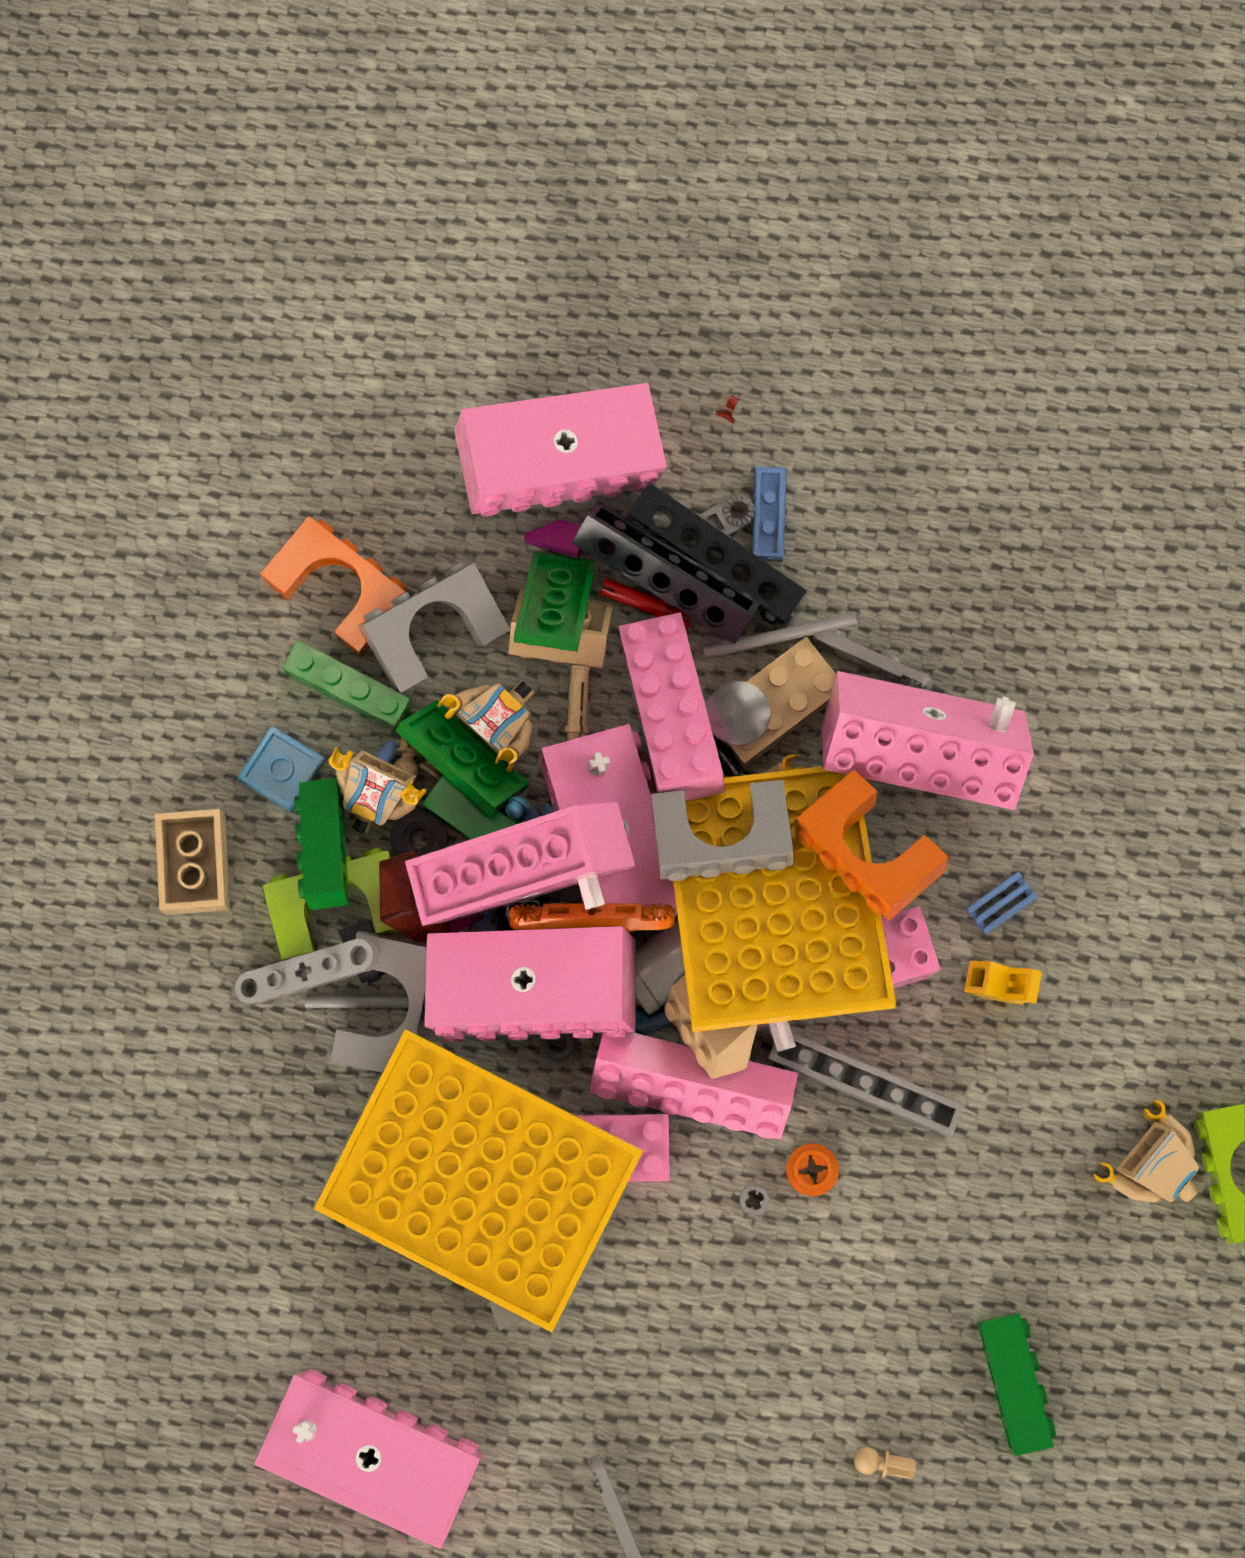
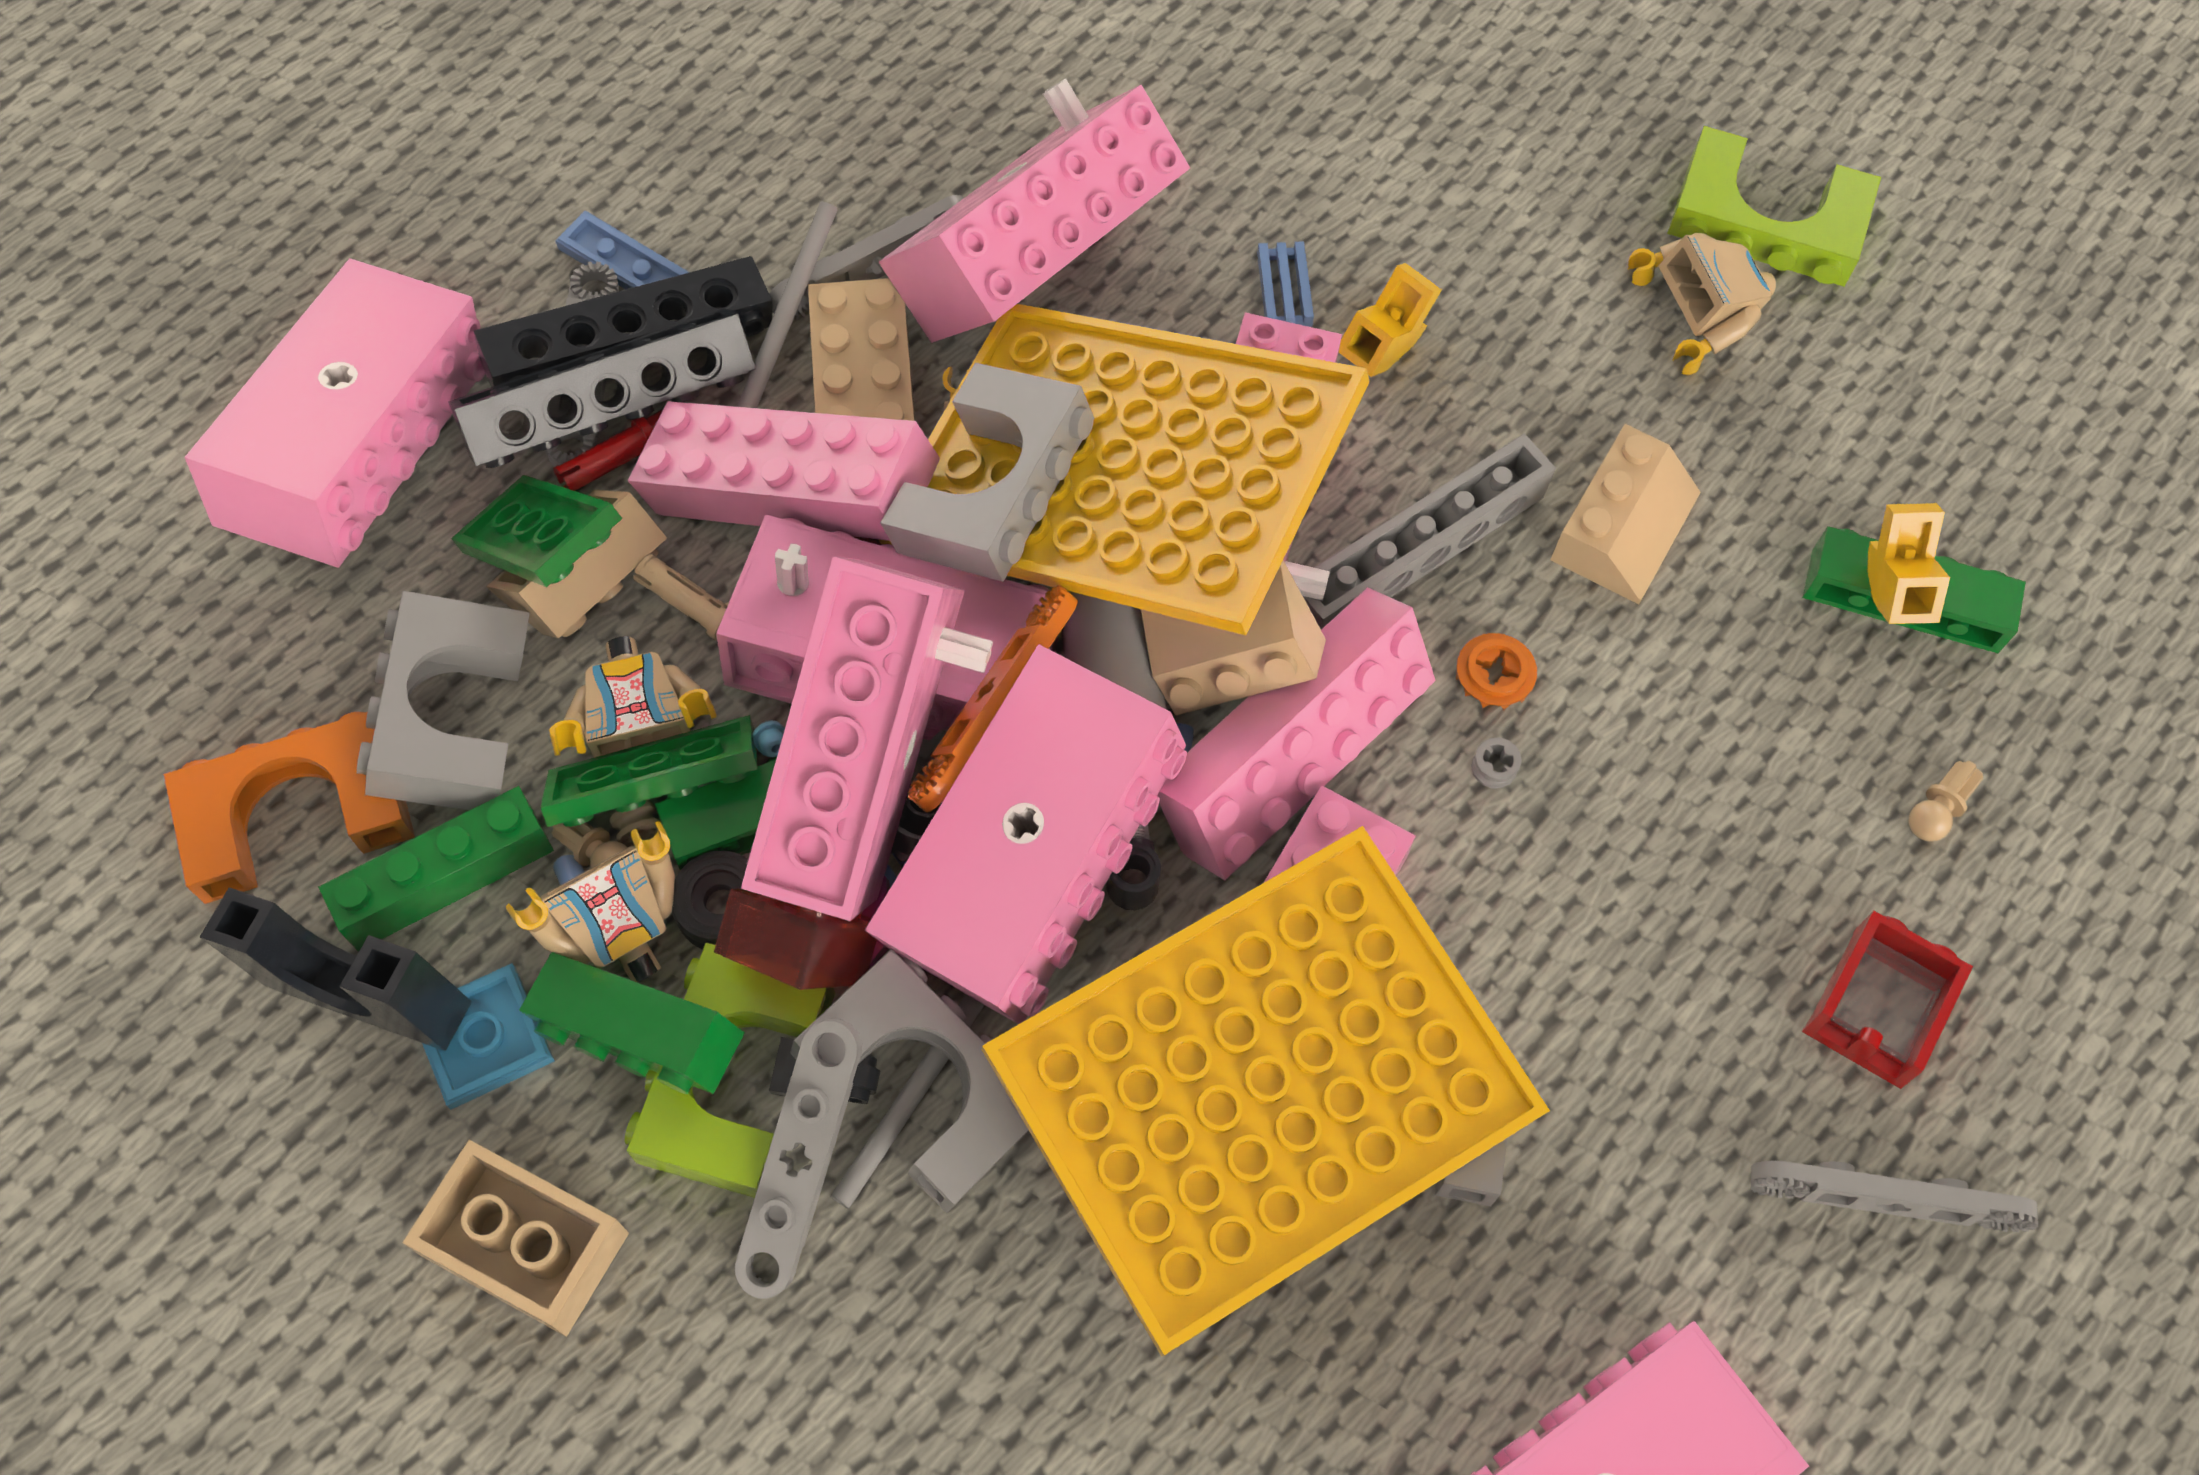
camera: 60 degrees left, 15 degrees down
magenta tile [524,519,582,559] -> none
flat silver dish [706,681,771,745] -> none
clear red piece [715,395,739,424] -> none
orange arch [796,769,949,921] -> none
none -> black arch [200,887,472,1051]
none -> tan slope [1550,424,1701,604]
none -> window [1802,910,1973,1089]
none -> yellow brick [1868,503,1950,624]

